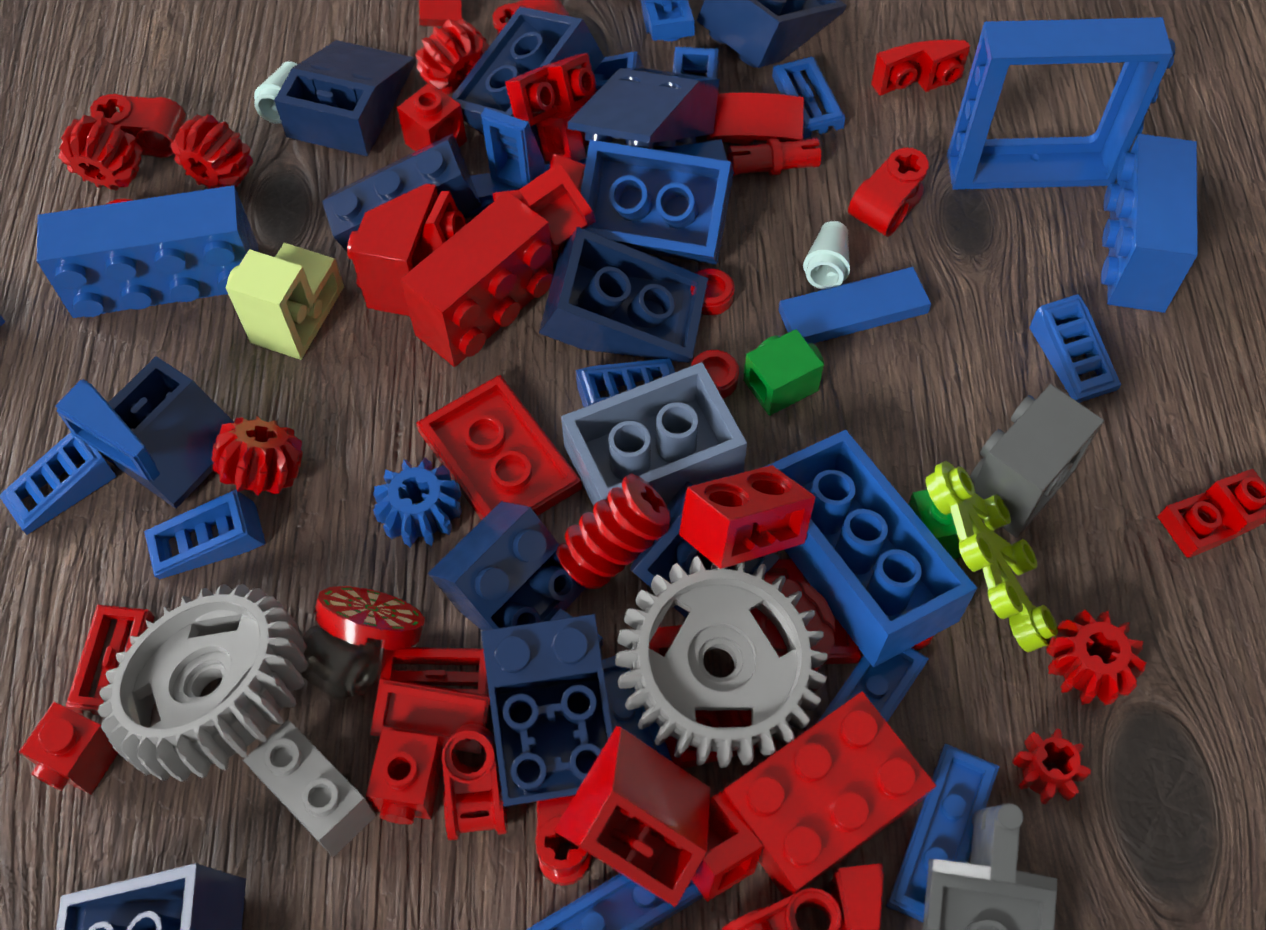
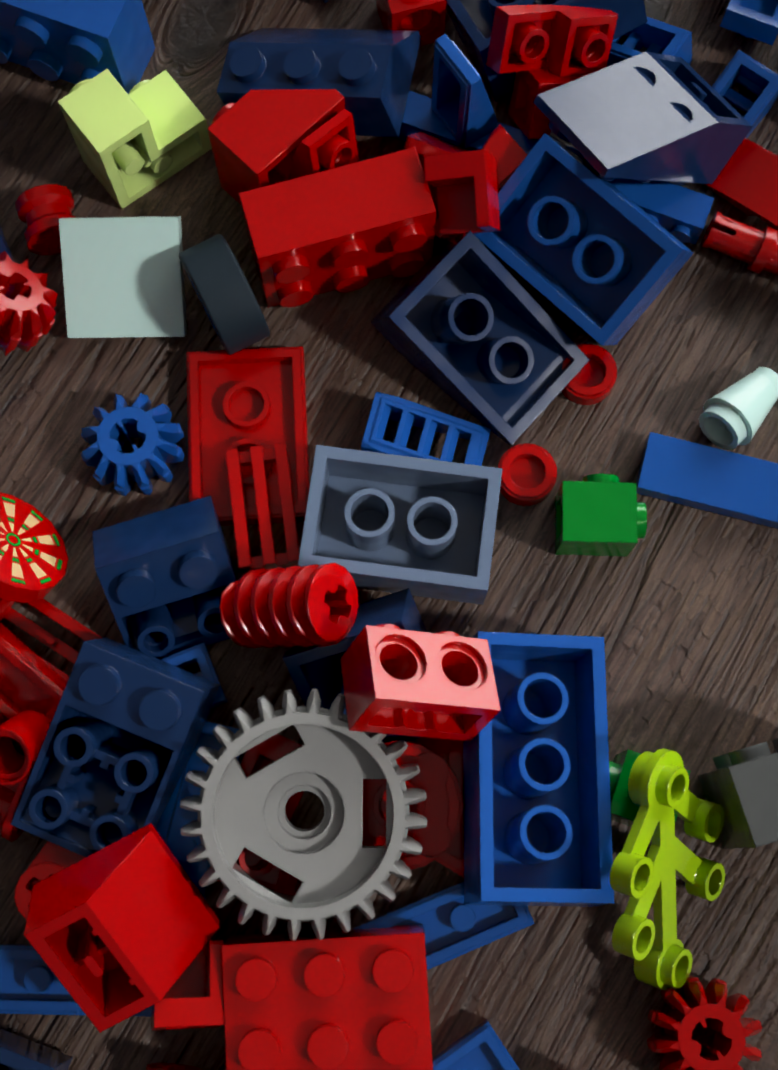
camera: 30 degrees right, 15 degrees up
none -> red wheel [15,184,75,255]
none -> light aqua tile [59,216,187,338]
none -> black wheel [179,234,270,355]
none -> red tile [225,442,300,572]

